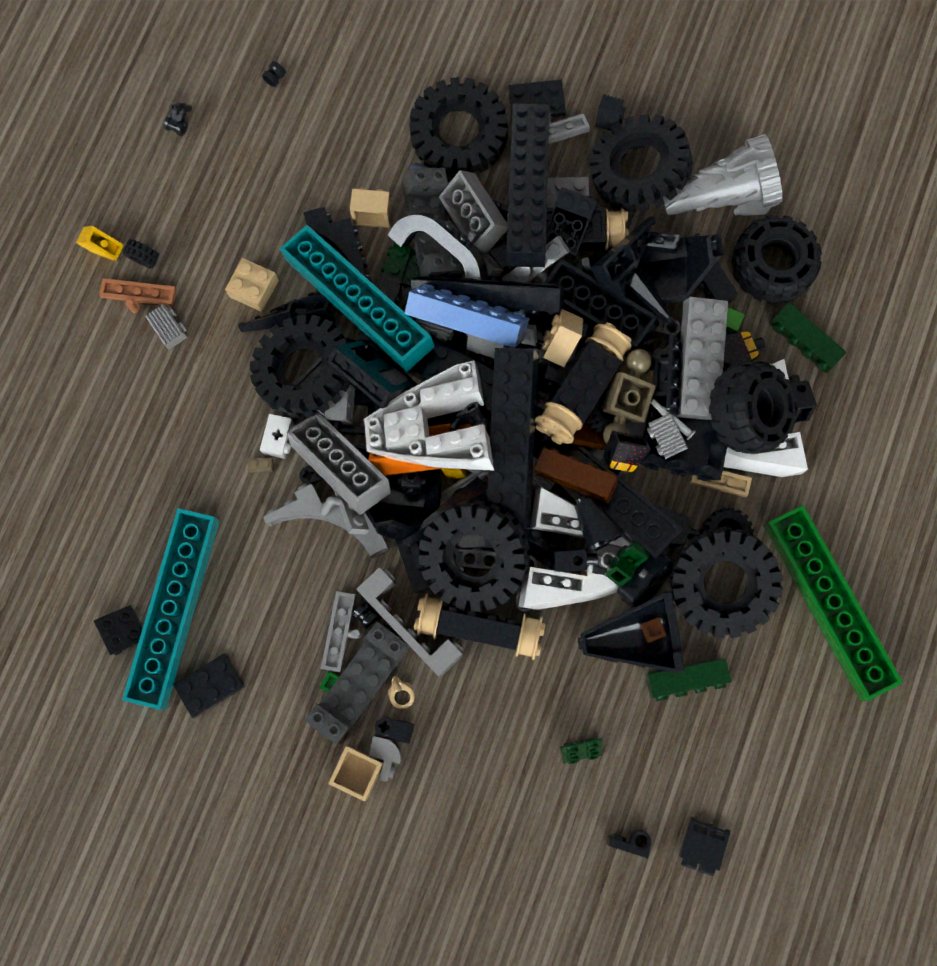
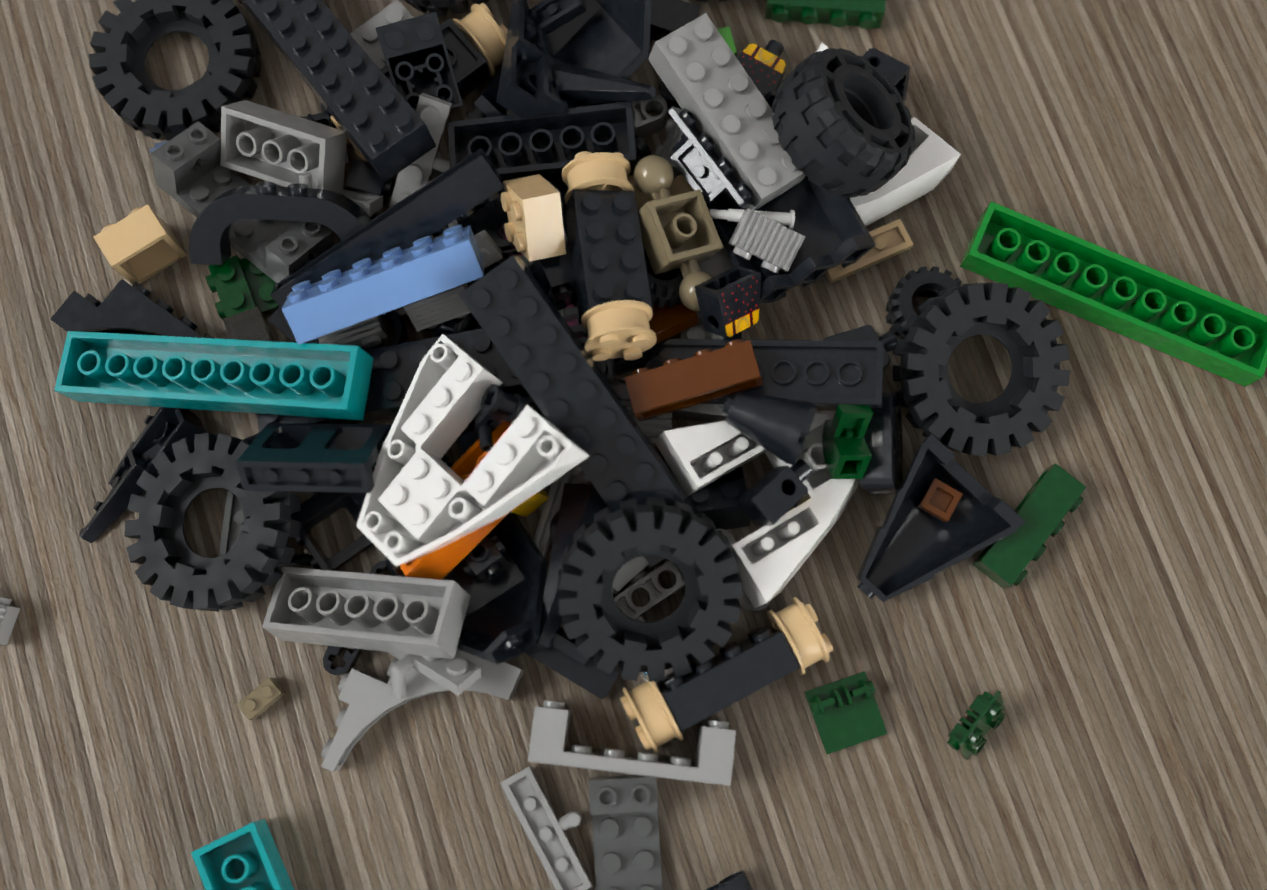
camera: 45 degrees left, 0 degrees up
tan brick [225,258,279,312] -> none
white brick [260,414,296,459] -> none
light grey panel [325,385,355,425] -> none
black wheel [352,602,379,629] -> none
tan piece [388,676,415,709] -> none
black plate [606,829,652,859] -> none
black plate [679,817,731,876] -> none
none -> dark green hinge [804,671,888,755]

